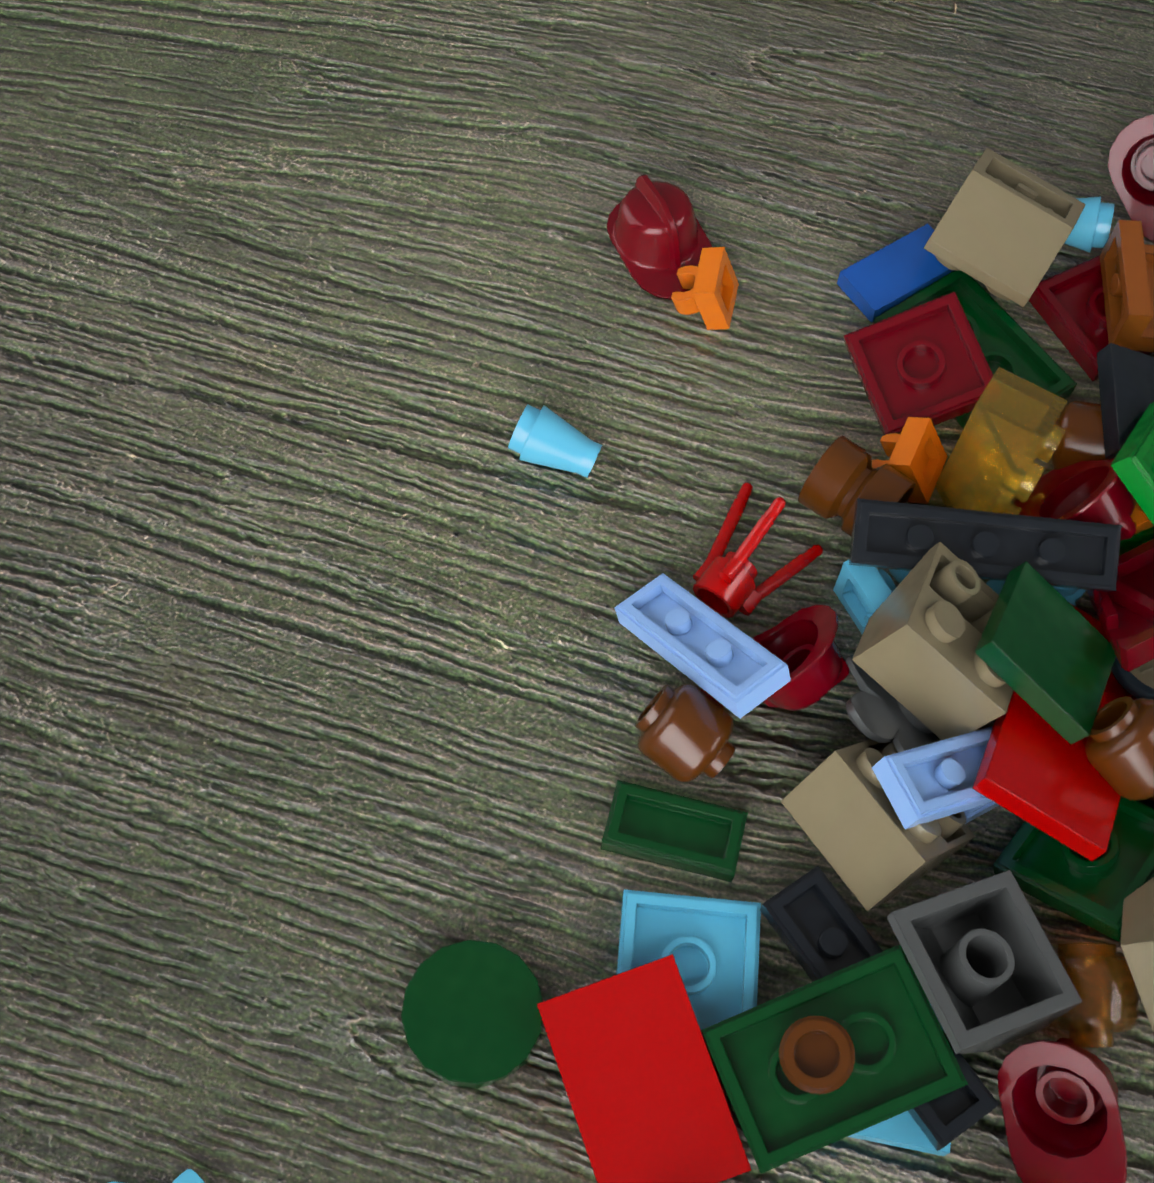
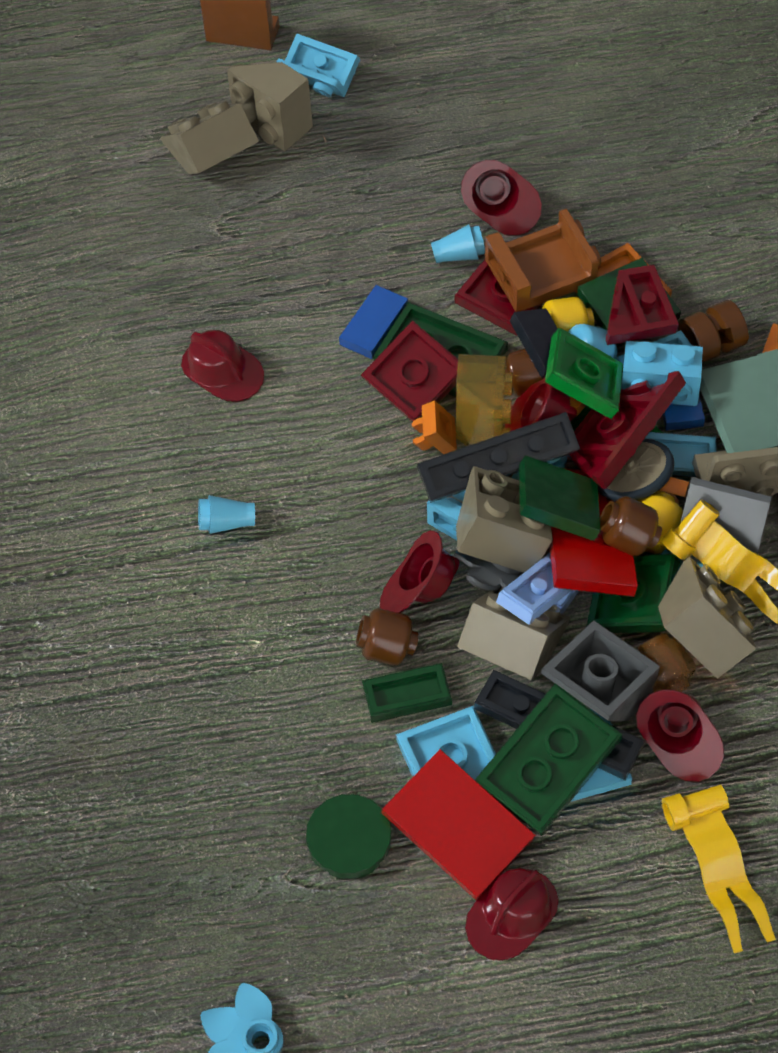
camera: 20 degrees left, 5 degrees down
light blue tile [614,573,791,719] -> none
orange tile [671,247,739,330] -> none
red plant [693,482,823,618] -> none
reddish brown tile [779,1016,855,1095] -> none
reddish brown wheel [798,435,916,537] -> none
dark tan slope [923,148,1086,307] -> none

